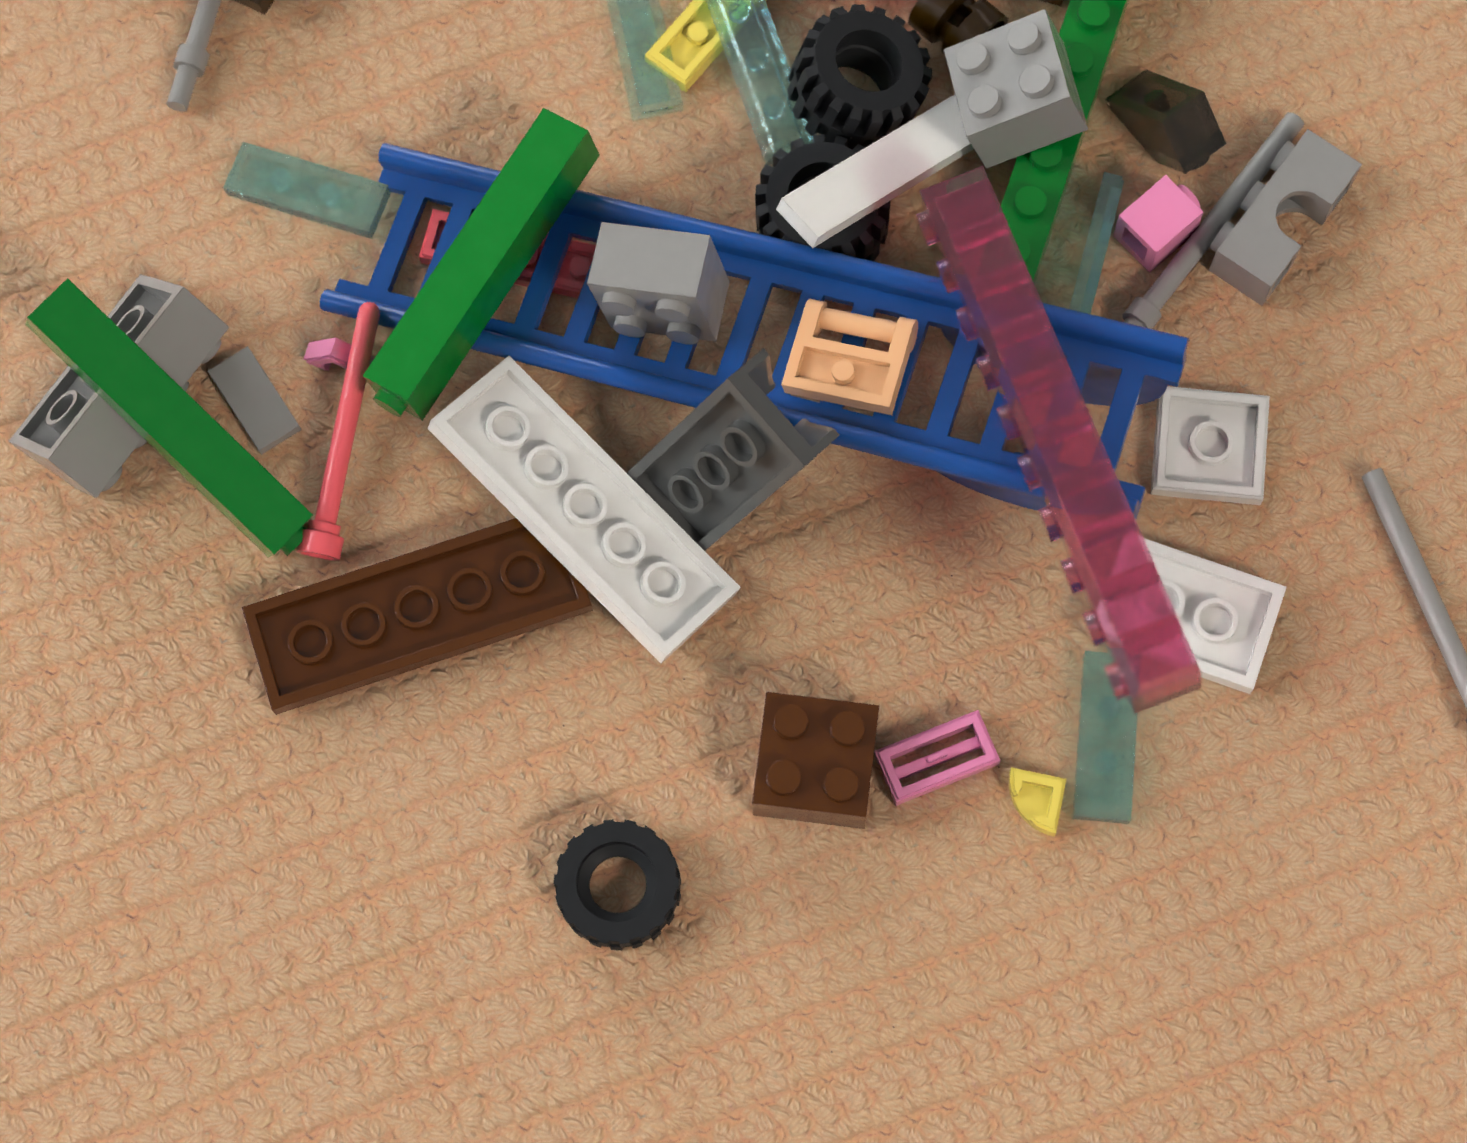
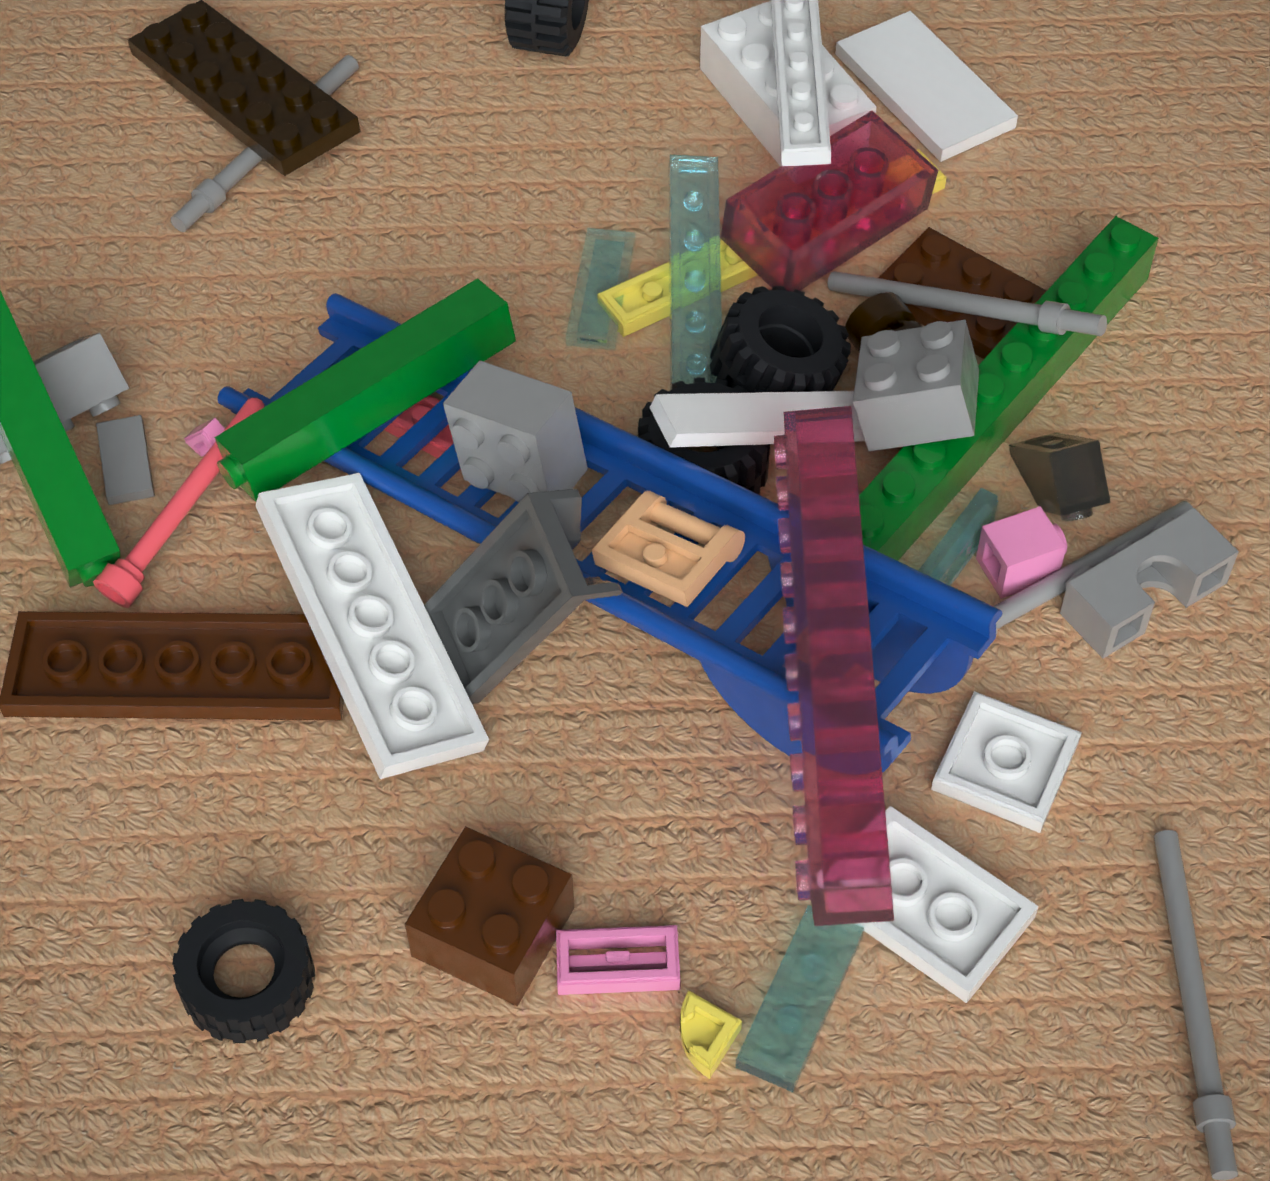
camera: 15 degrees right, 20 degrees down
clear light blue tile [223,142,391,239] -> none

